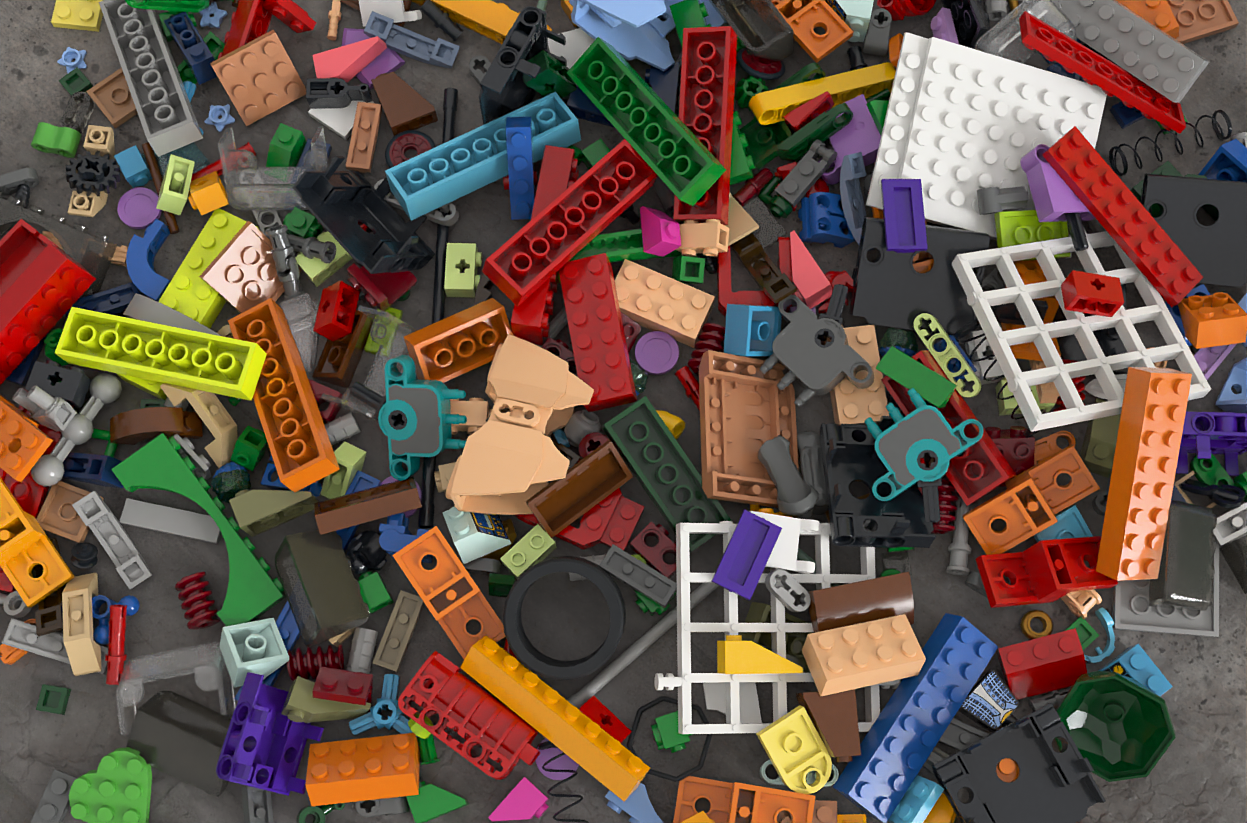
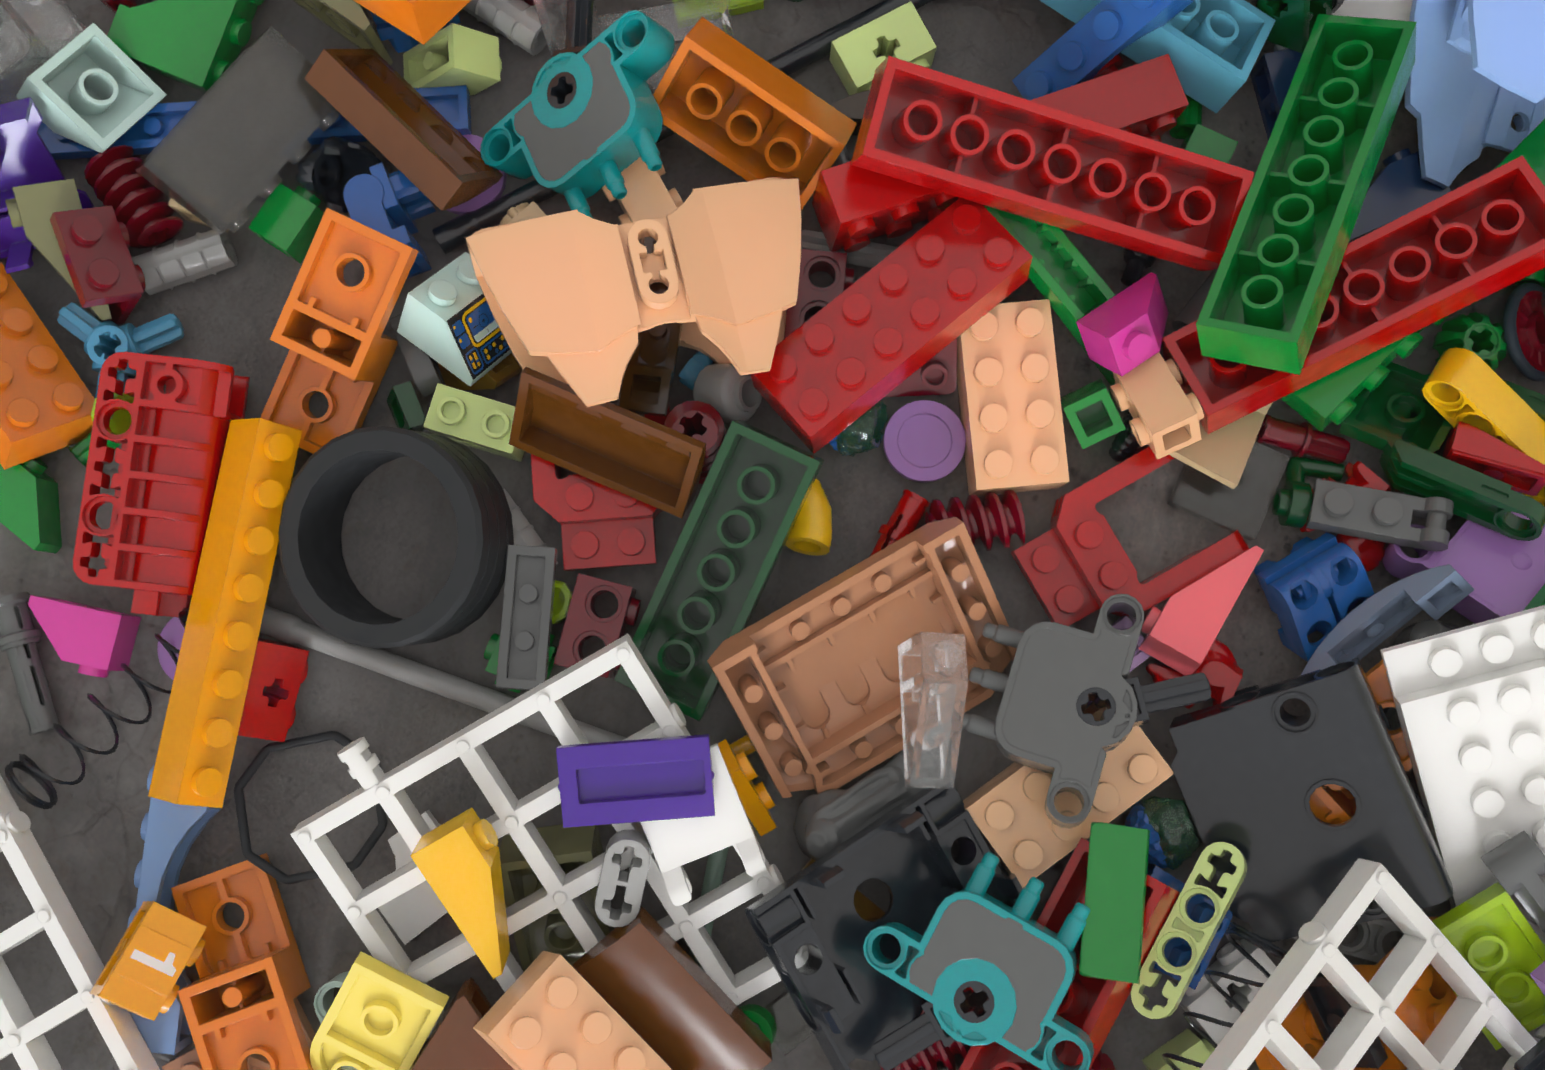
camera: 55 degrees right, 10 degrees up
dark tan plate [373,590,424,673] -> none
green brick [651,711,693,753] -> none
dark azure slope [724,304,782,356] -> none
dark brown slope [731,233,797,304] -> none
dark grey hair [757,435,819,519] -> none
dark purple piece [881,179,928,253] -> none
none -> clear slope [898,632,968,789]

